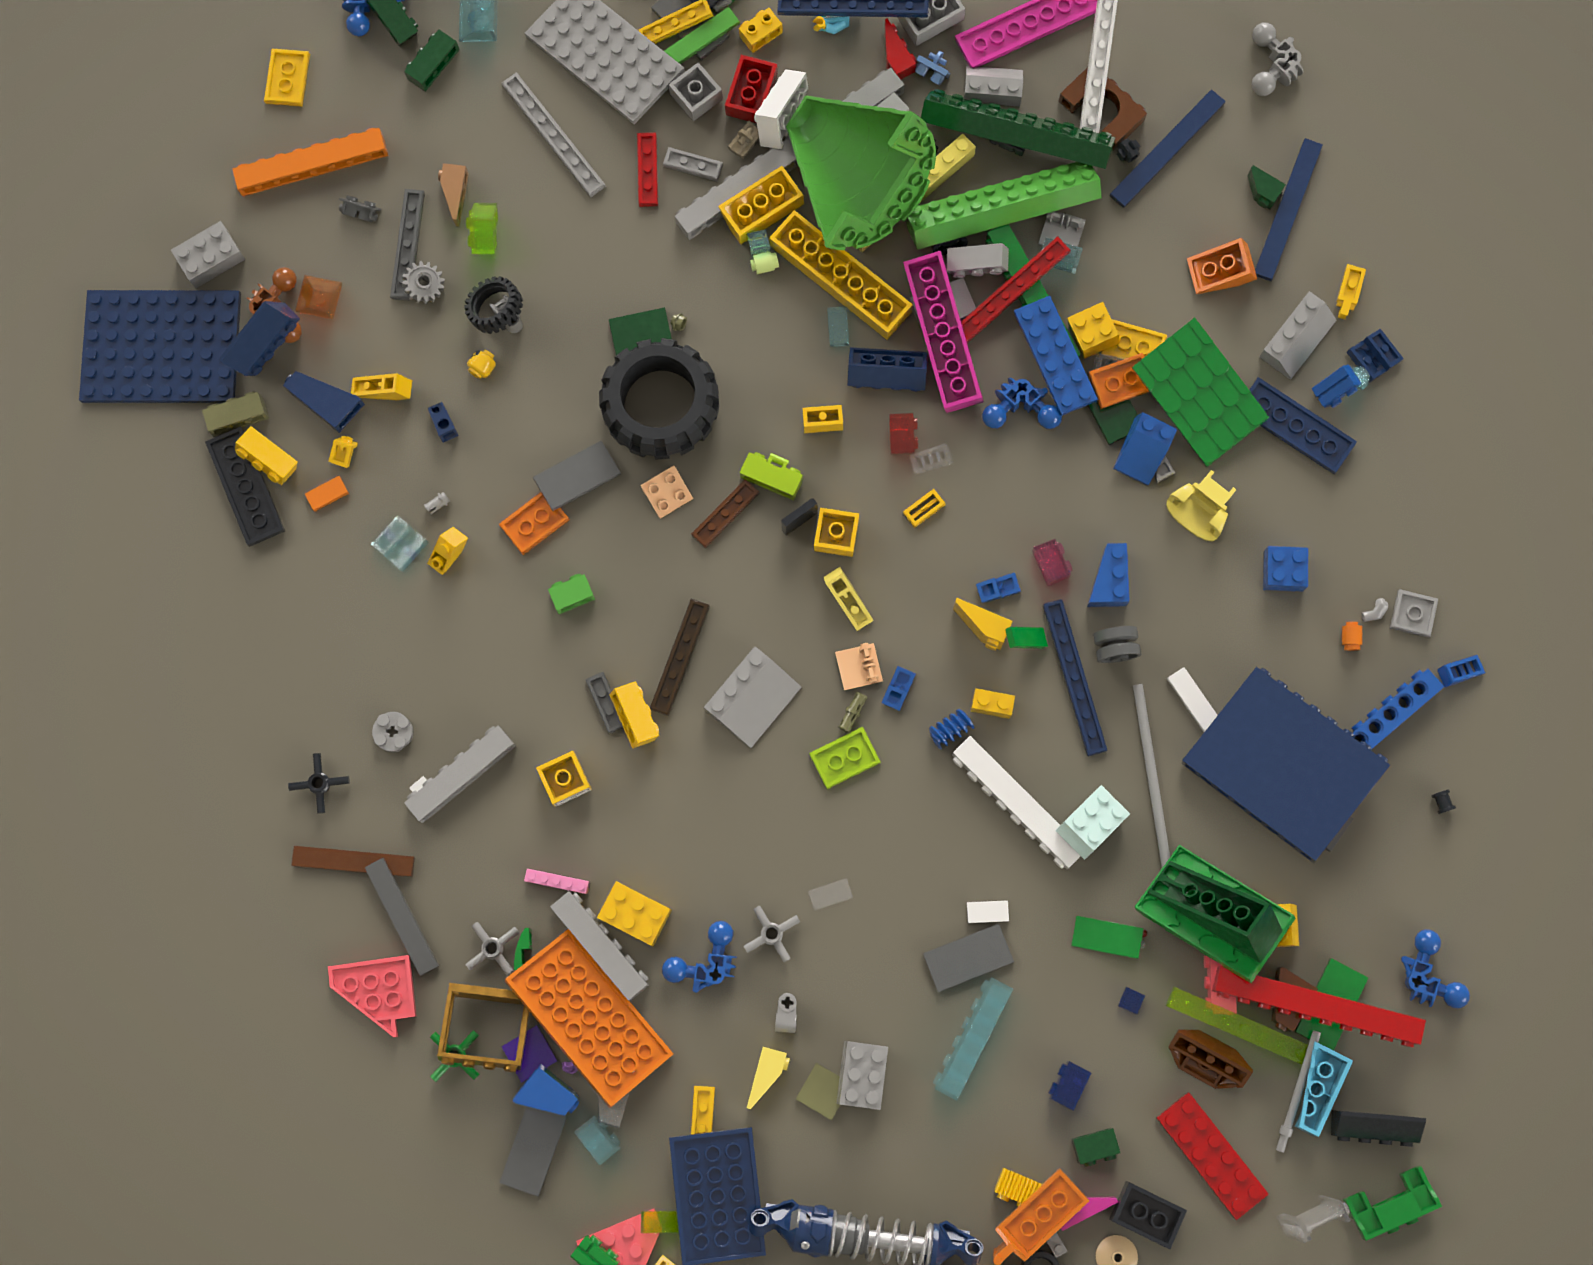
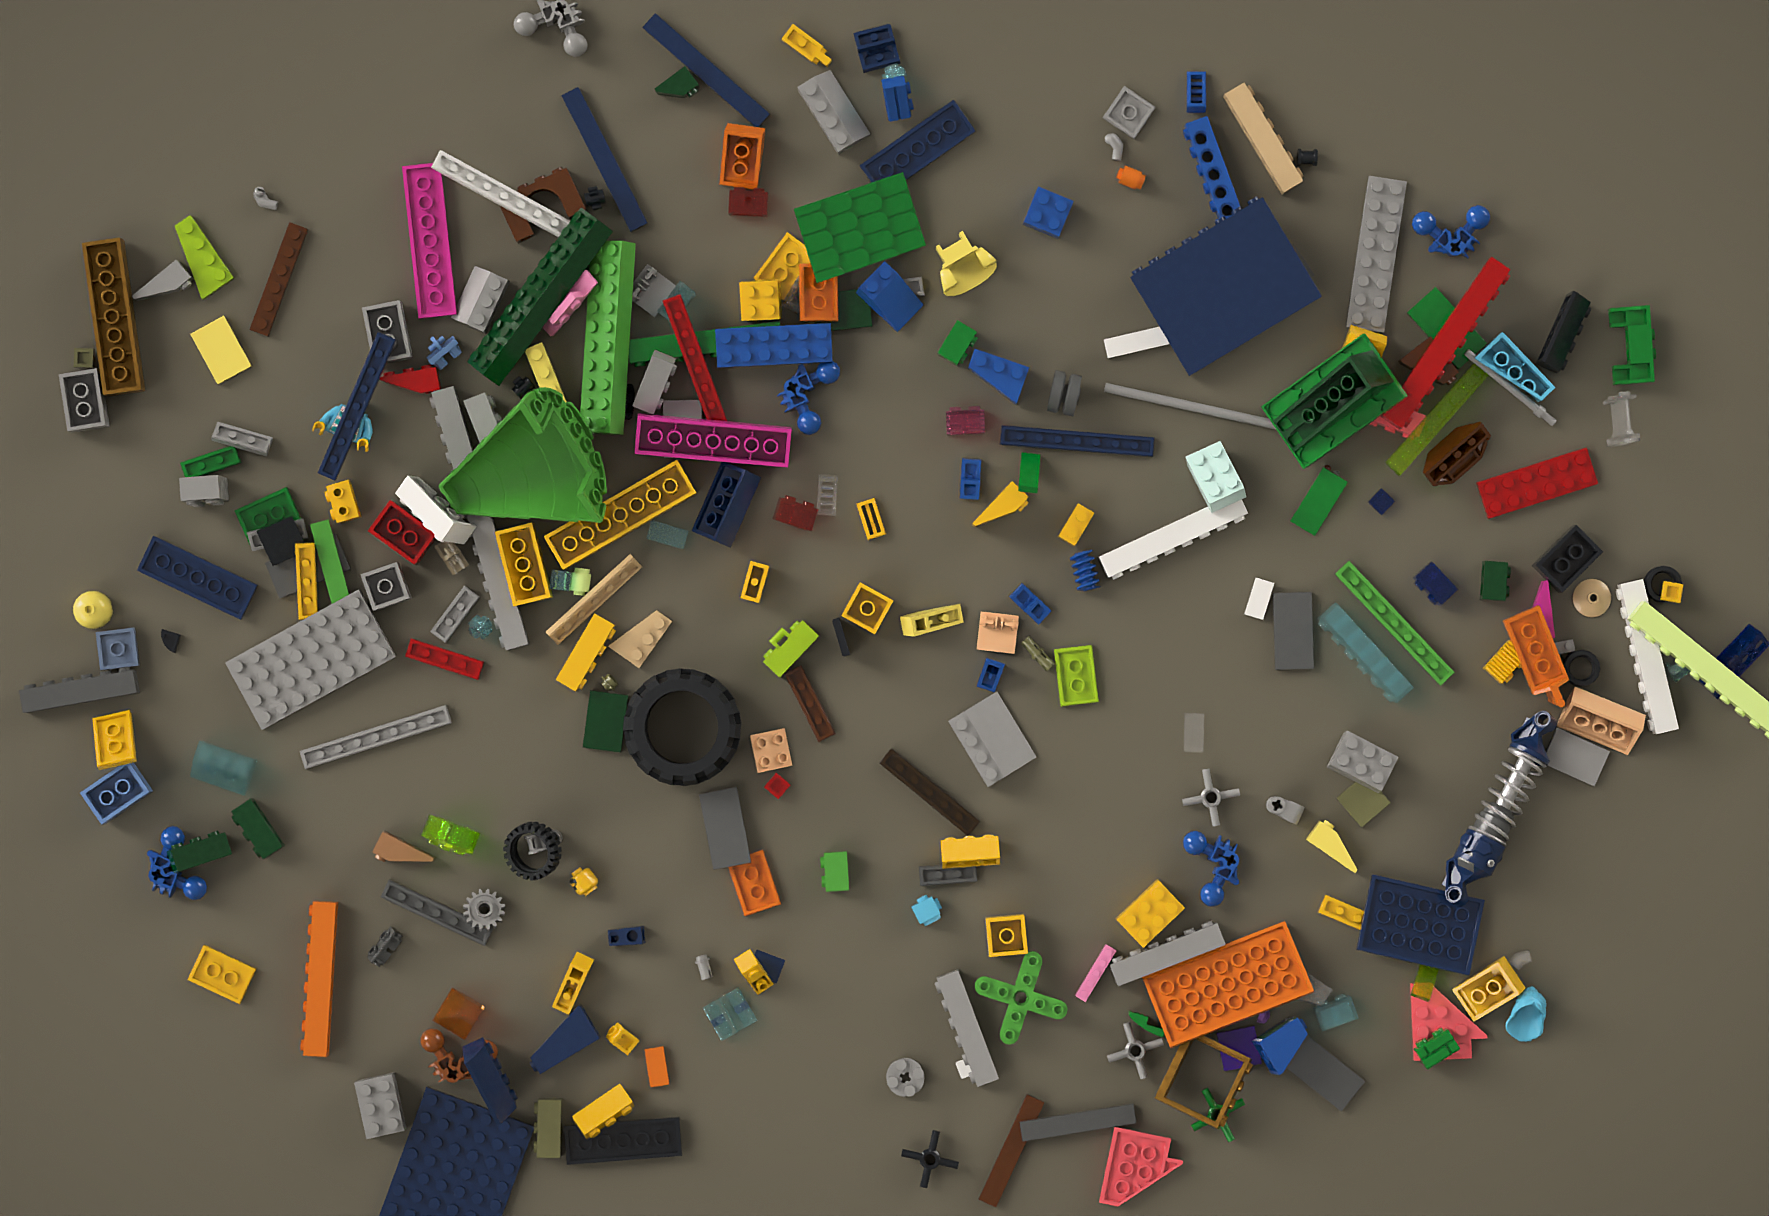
camera: 75 degrees left, 10 degrees up
none -> clear light blue gear [468,615,492,640]
none -> bright pink bracket [542,270,598,336]
none -> tan tile [546,554,642,645]
none -> yellow brick [556,613,616,691]
none -> tan wing [608,610,673,668]
none -> clear red brick [728,187,768,217]
none -> dark blue sticker [755,950,785,984]
none -> red plate [764,773,791,799]
none -> medium azure brick [911,895,942,926]
none -> green brick [937,320,978,366]
none -> bright green piece [975,951,1068,1044]
none -> blue slope [977,658,1005,692]
none -> tan brick [1223,82,1304,195]
none -> bright green plate [1335,561,1455,686]
none -> light grey plate [1346,176,1407,333]

